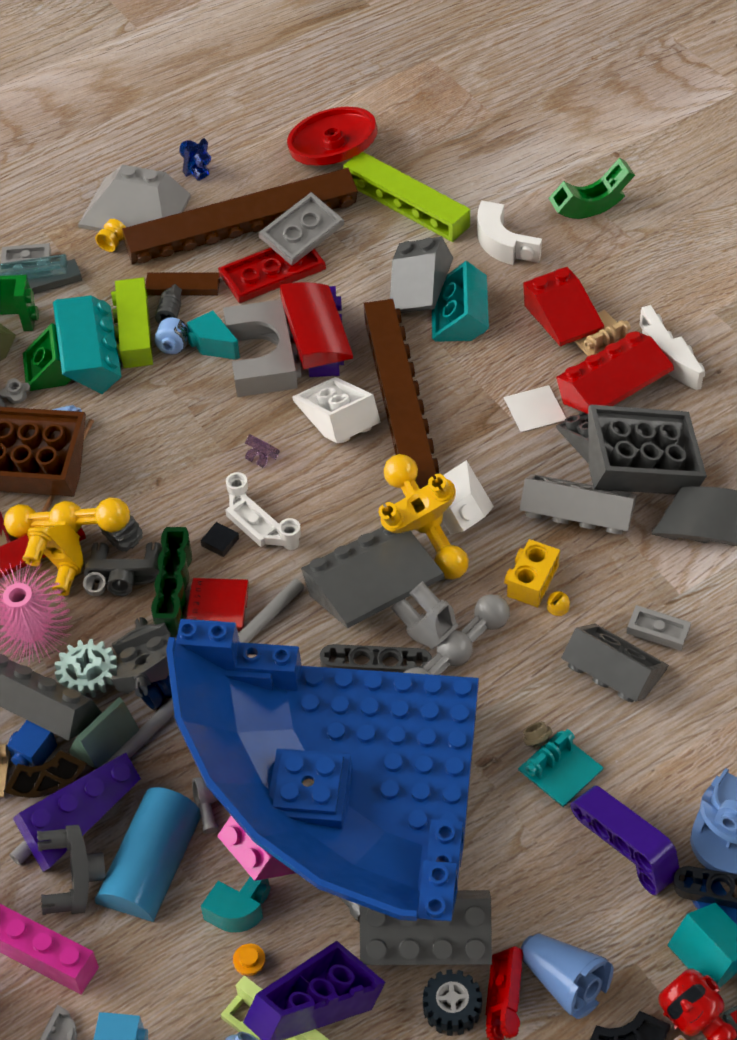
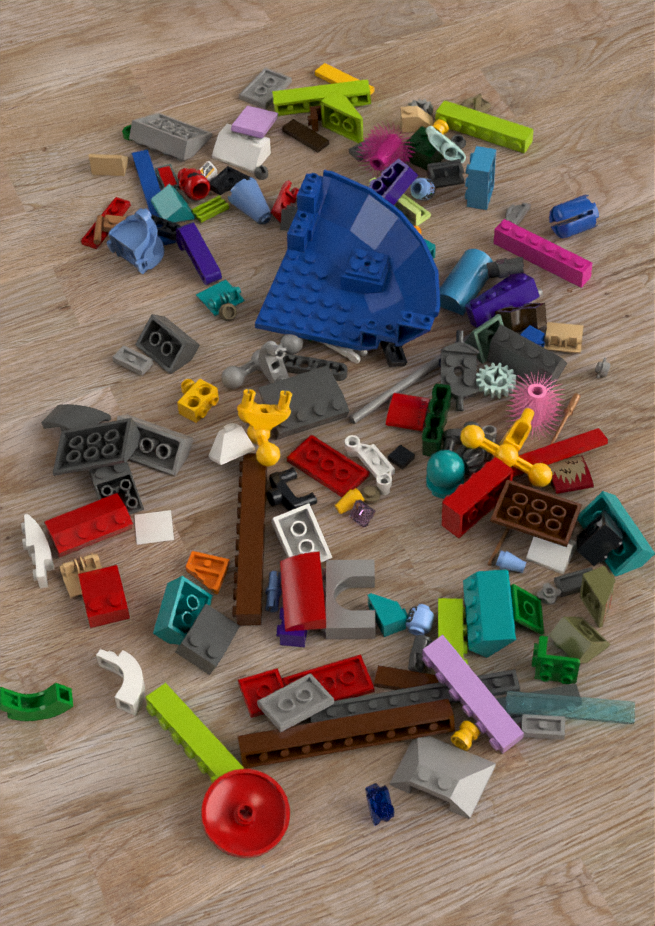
camera: 170 degrees left, 0 degrees up
none -> orange wing [185,551,230,595]
none -> lime tile [191,195,229,223]
none -> red plate [238,668,285,718]
none -> medium blue pin [265,571,282,612]
none -> black connector [266,467,317,511]
none -> red tile [286,434,370,497]
none -> dark grey plate [310,669,520,723]
none -> yellow cone [334,488,364,514]
none -> dark tan plate [361,486,380,504]
none -> lavender brick [422,635,524,754]
none -> teal tile [426,450,465,499]
none -> red brick [442,457,513,538]

